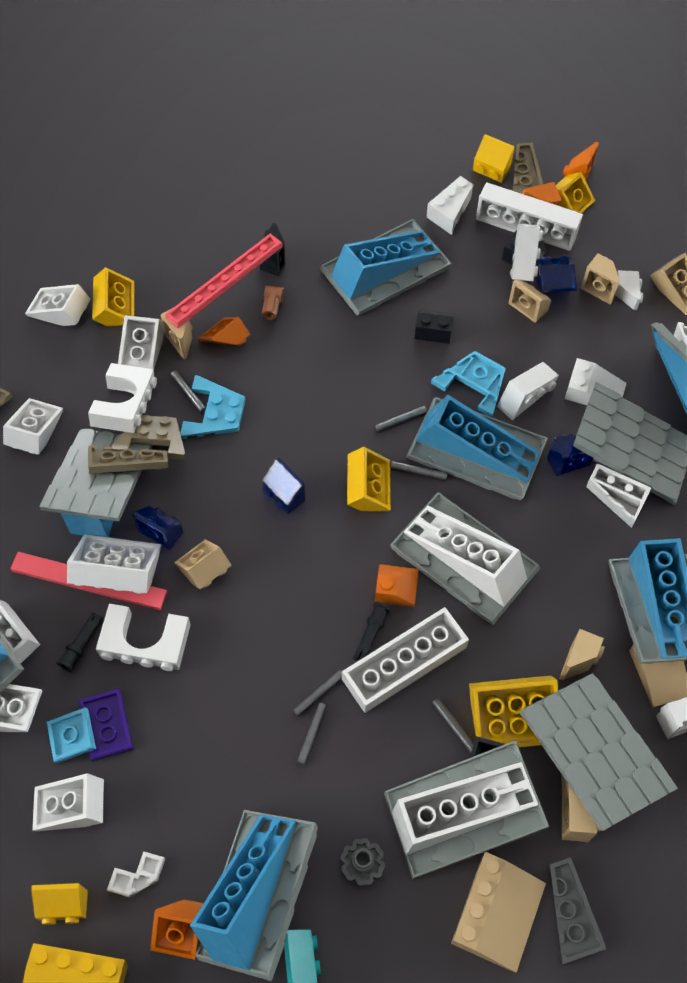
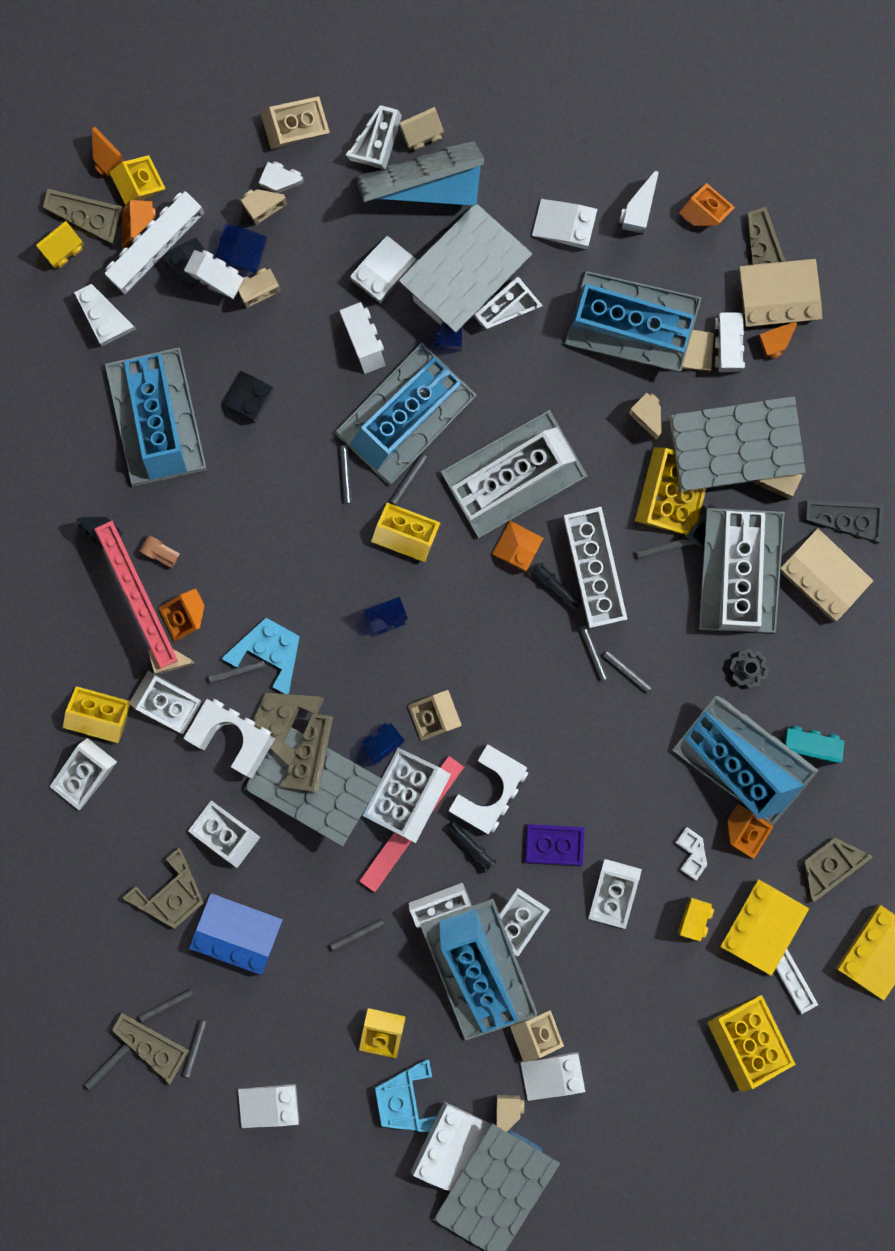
camera: 70 degrees left, 25 degrees up
medium azure tile [47,708,96,763] -> none
medium azure wing [431,351,506,417] -> none

